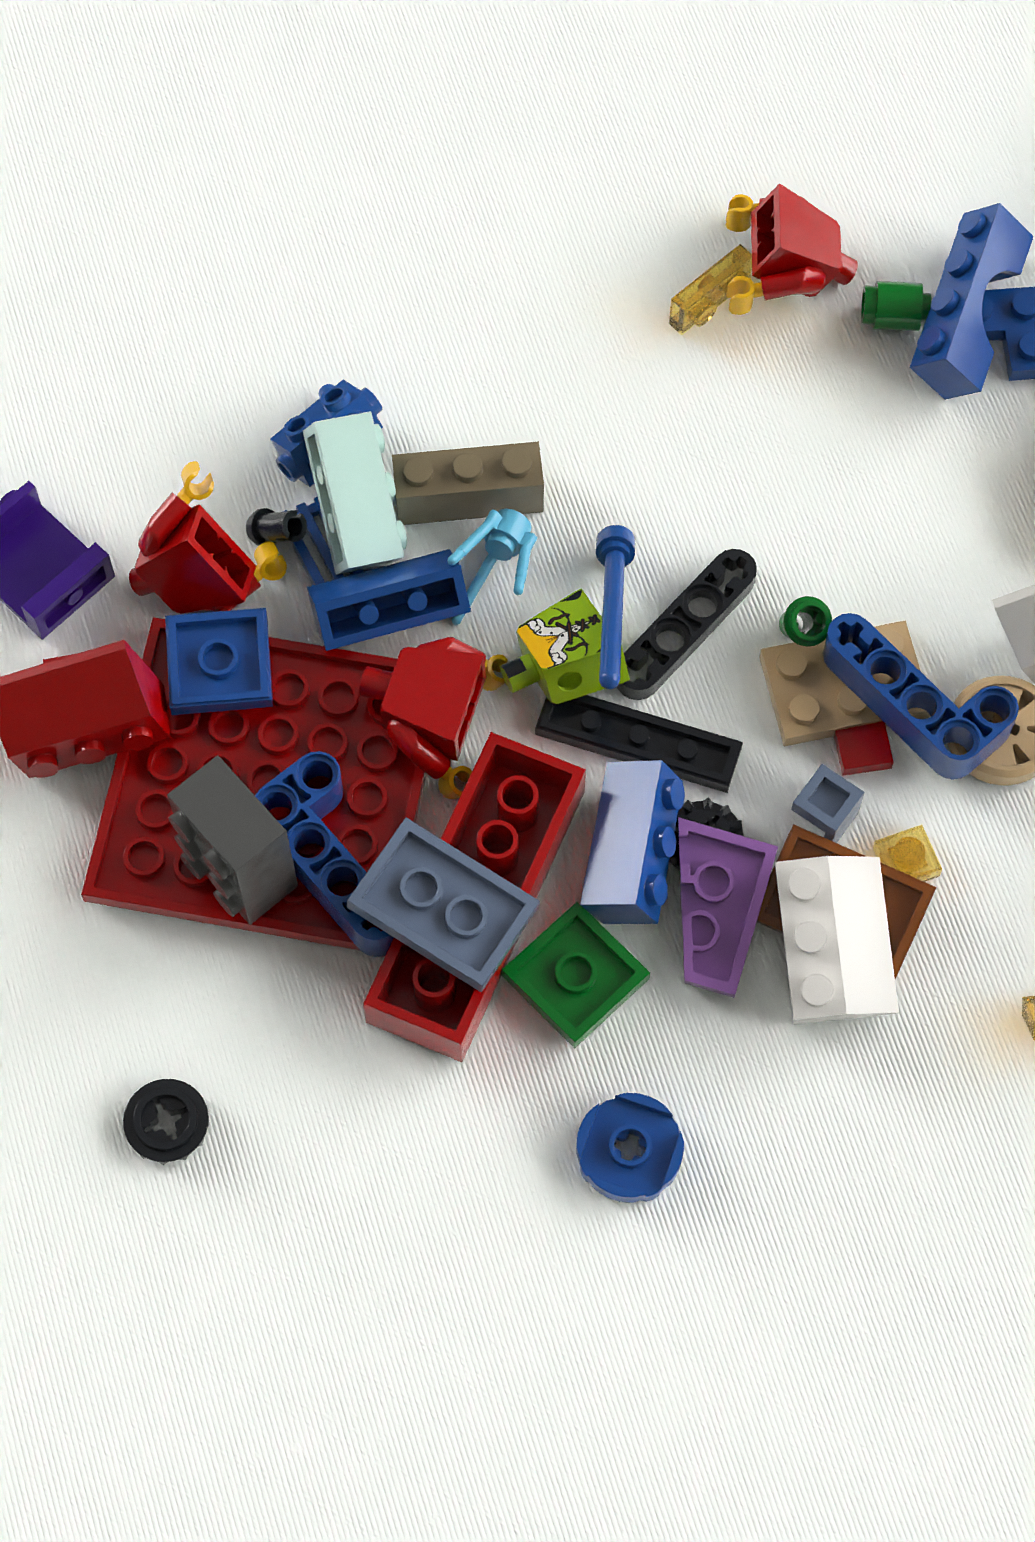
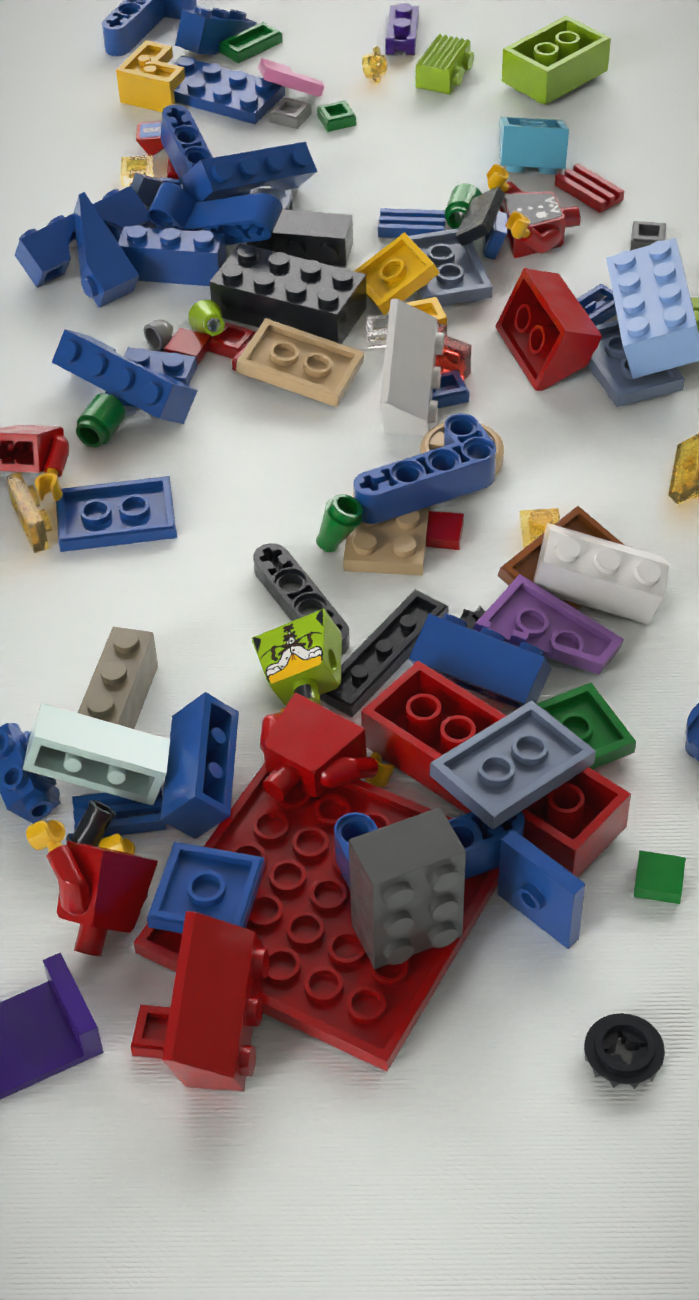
camera: 70 degrees left, 20 degrees down
medium azure plant [447,508,537,625] -> none
blue piece [596,525,635,689] -> none
sand blue panel [791,764,865,843] -> none
none -> blue tile [56,476,177,552]
none -> blue plate [498,830,585,949]
none -> green tile [633,850,686,904]

